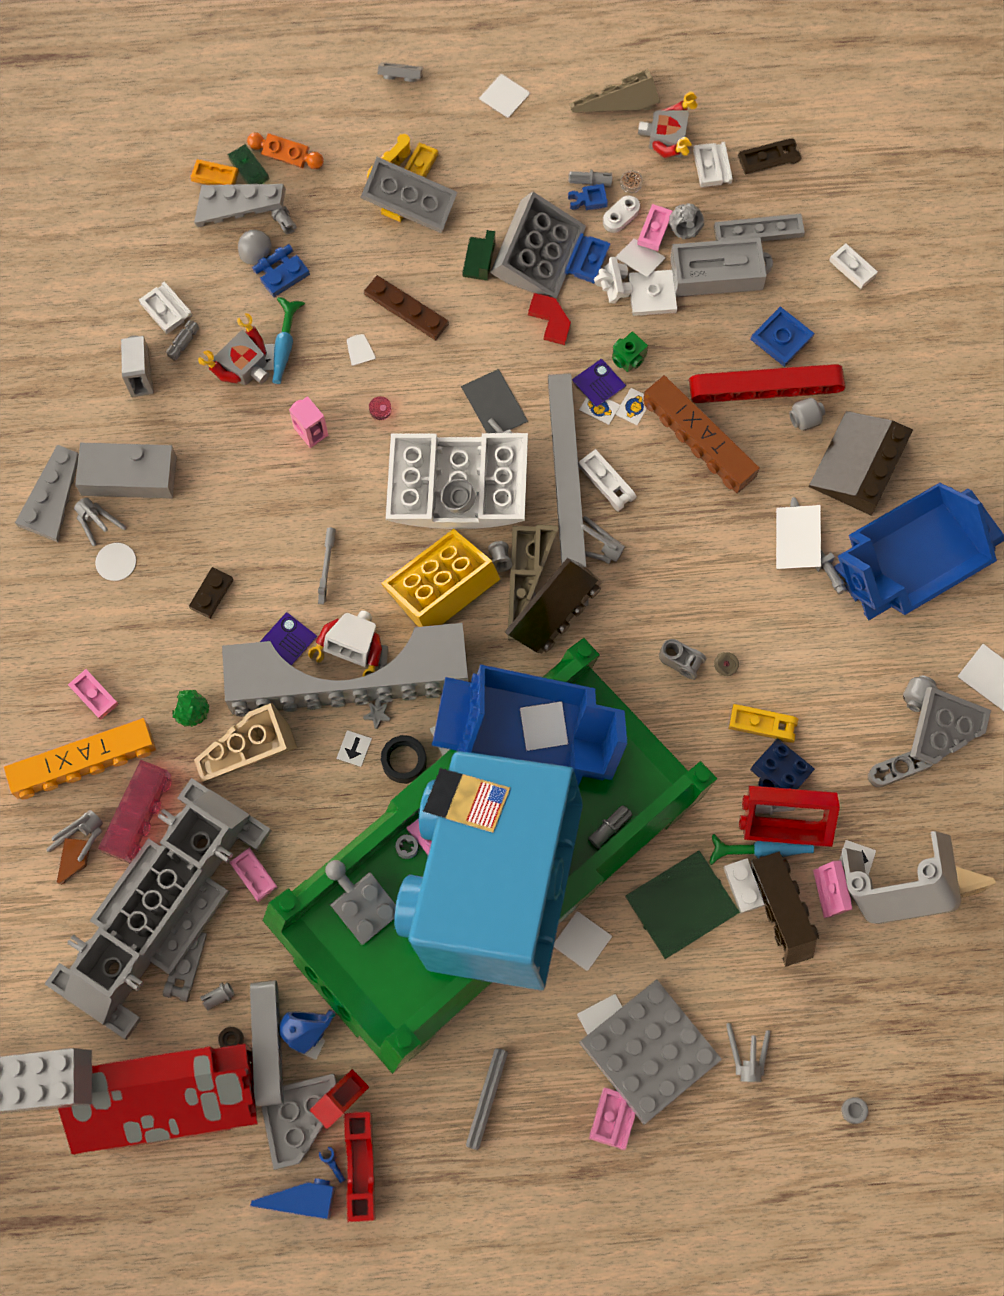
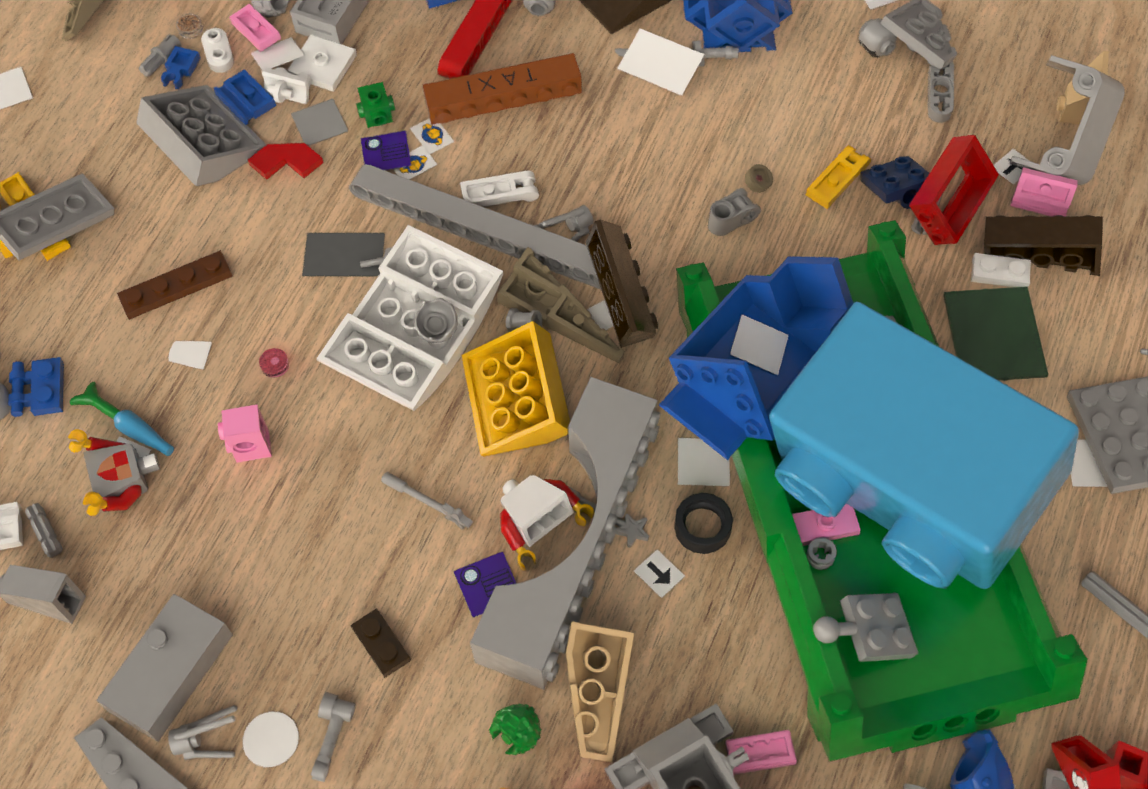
camera: 60 degrees left, 10 degrees down
sticker [423,768,510,832] -> none
dark green panel [462,230,496,281] -> none
piece [709,834,814,865] -> none
none -> light grey sticker [291,99,348,146]
none -> light grey brick [311,692,356,782]

